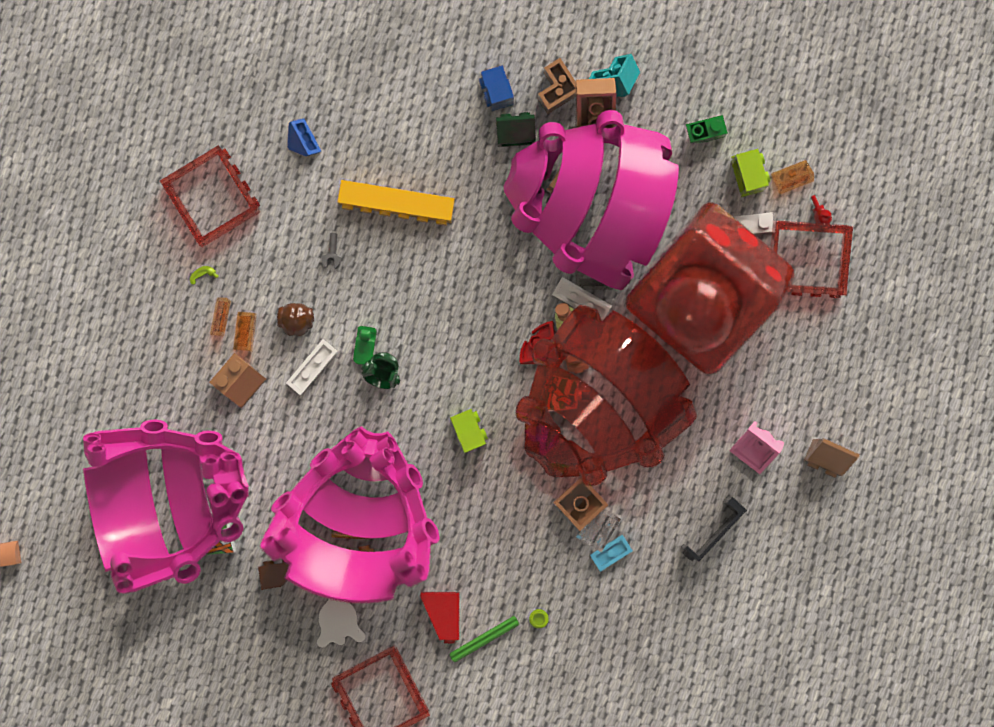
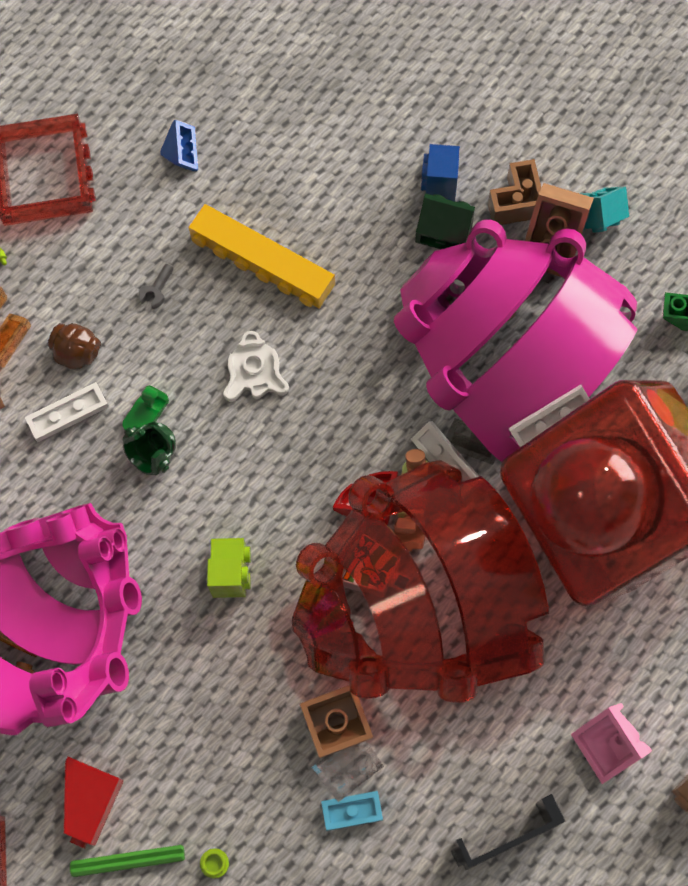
camera: 25 degrees right, 15 degrees down
none -> white tile [223,331,289,402]
none -> white plate [509,385,597,453]

